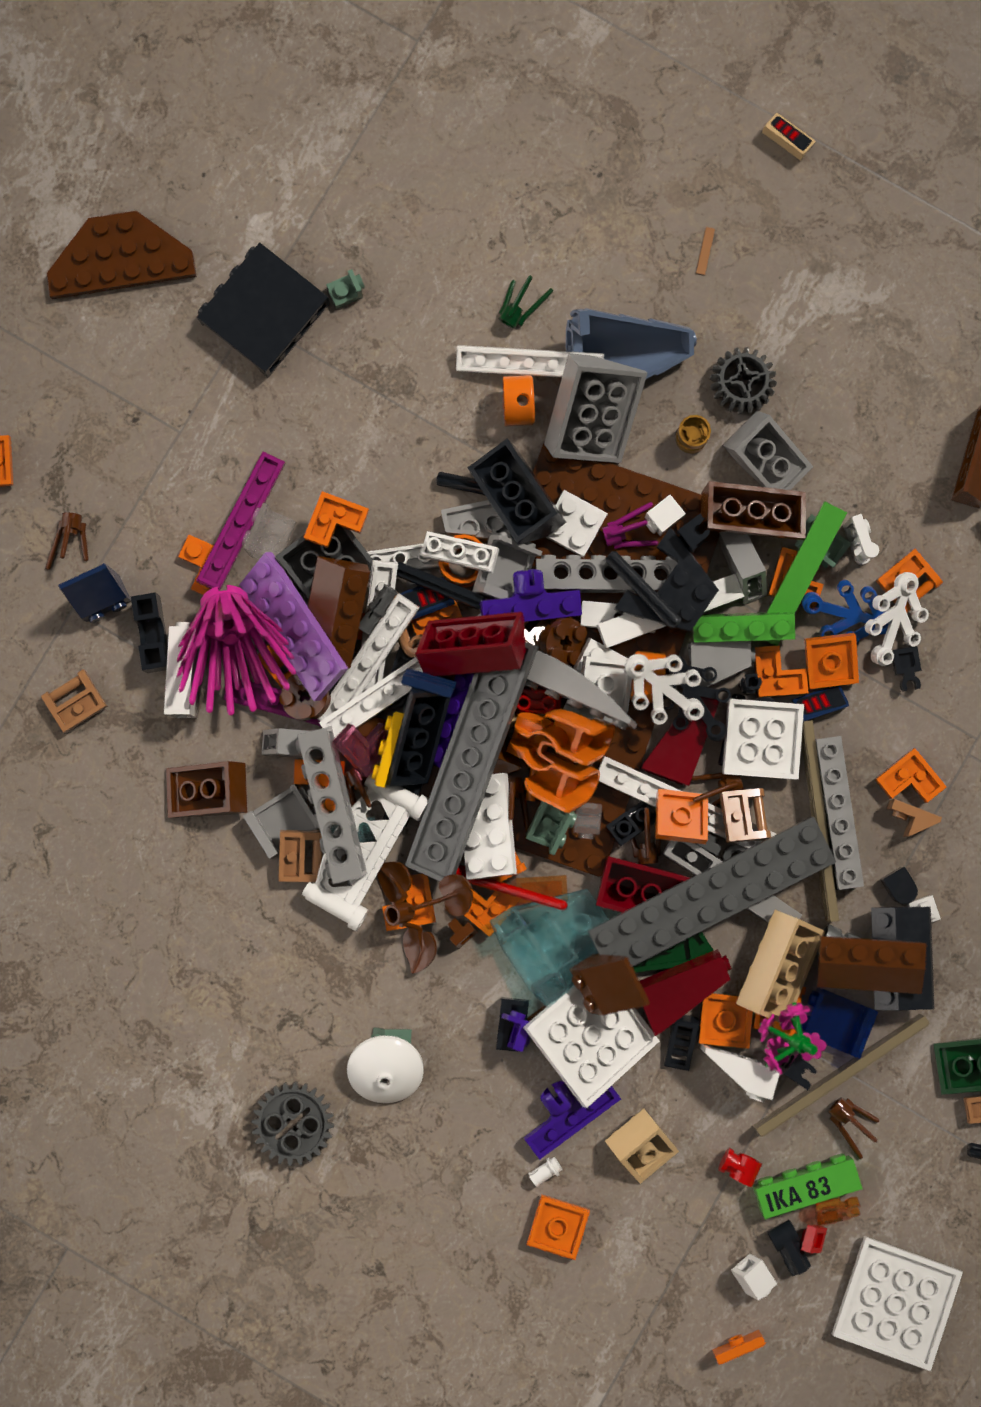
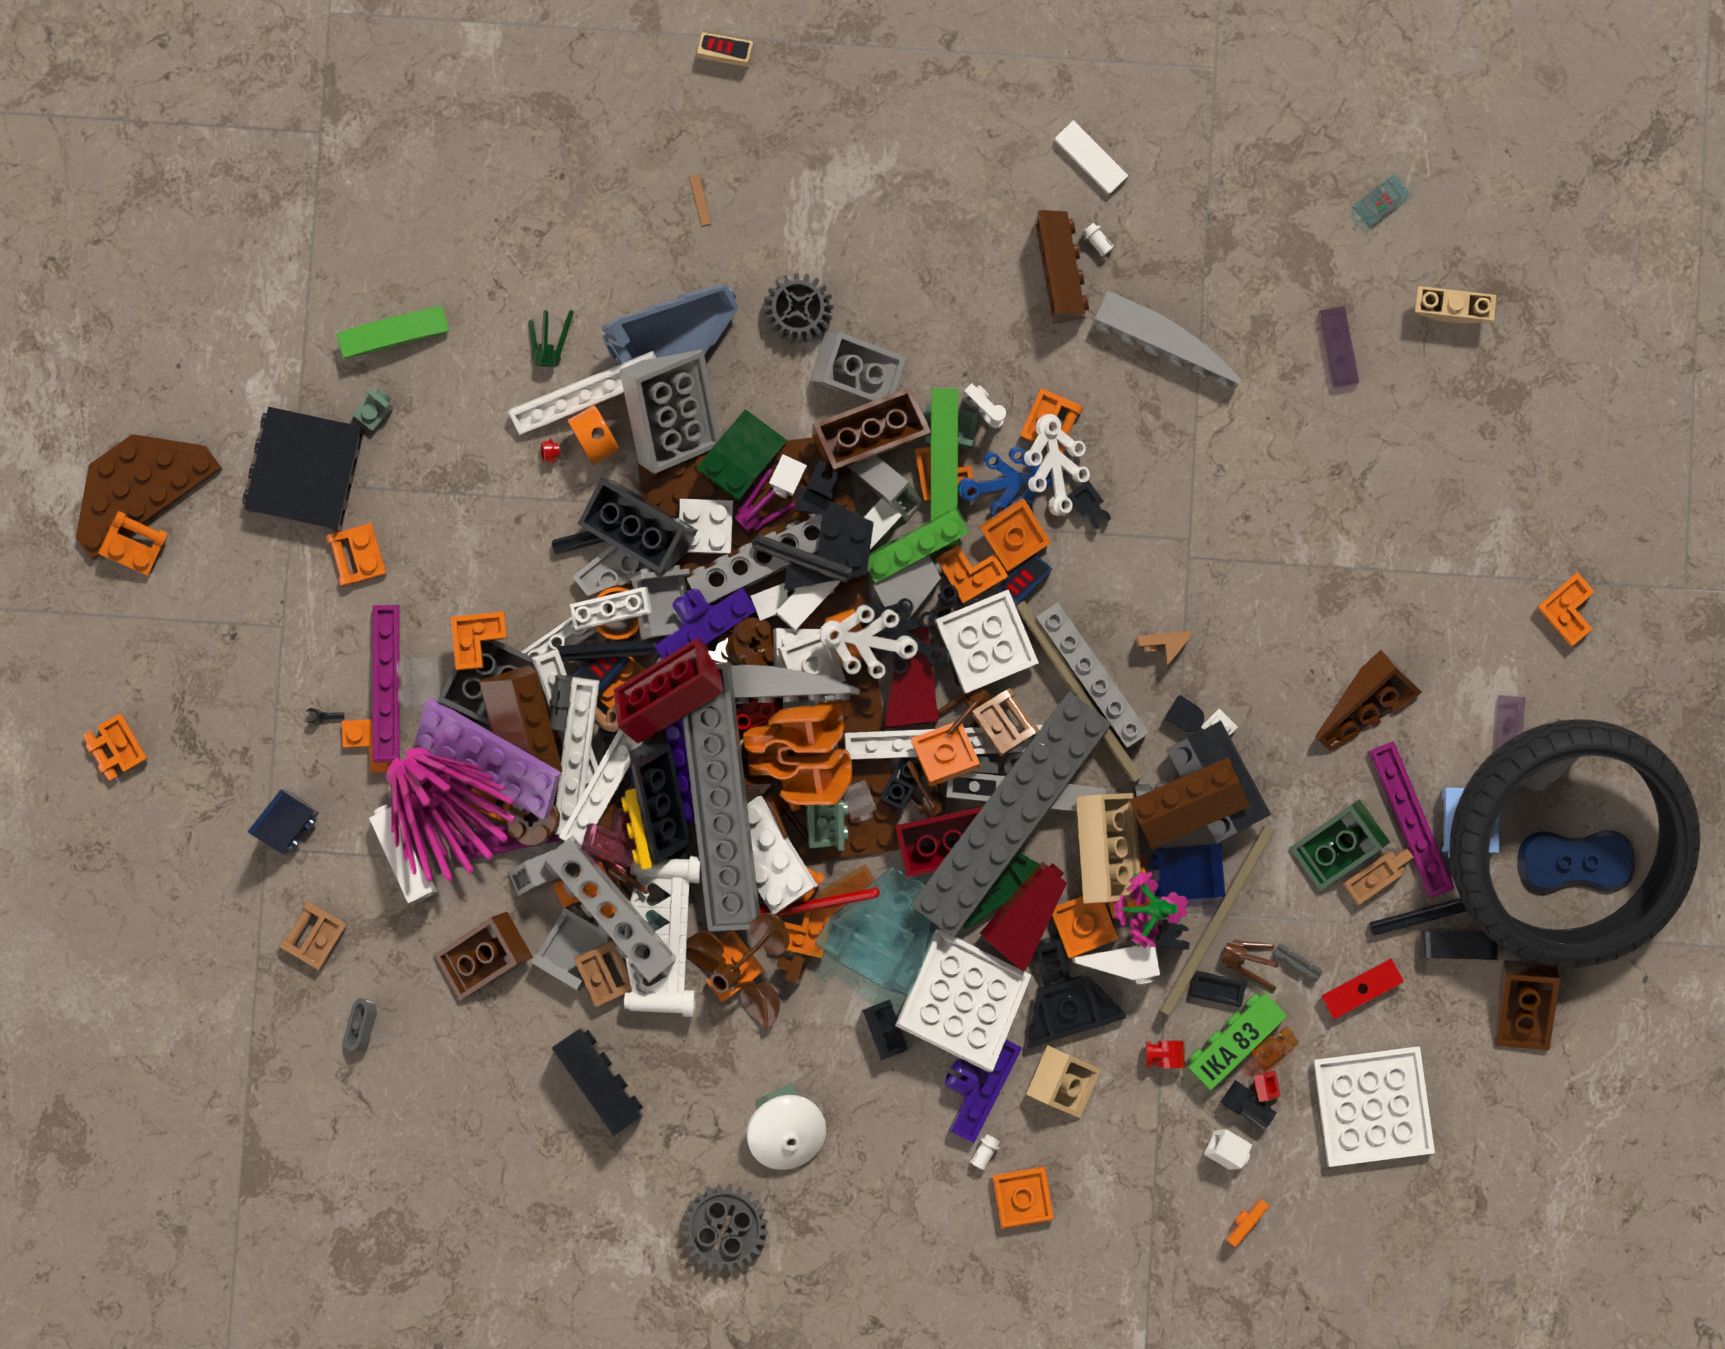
camera: 30 degrees left, 0 degrees up
reddish brown plant [46,512,89,570] -> none
black arch [131,592,168,673] -> none
dark blue tile [401,668,456,698] -> none
dark purple bracket [501,1010,531,1052] -> none
reddish brown slope [570,954,650,1016] -> none
pearl gold wheel [675,415,711,454] -> none
orange plate [875,748,947,803] -> none
none -> orange plate [98,511,167,576]
none -> black hand [306,708,345,725]
none -> orange plate [326,523,387,587]
none -> bright green slope [336,306,449,359]
none -> dark grey plate [344,998,377,1052]
none -> red plate [540,438,560,464]
none -> black slope [552,1028,644,1136]
none -> dark green slope [697,409,788,503]
none -> black wing [1026,973,1126,1048]
none -> black tile [1188,970,1247,1007]
none -> dark grey axle [1273,944,1322,982]
none -> red tile [1320,958,1404,1019]

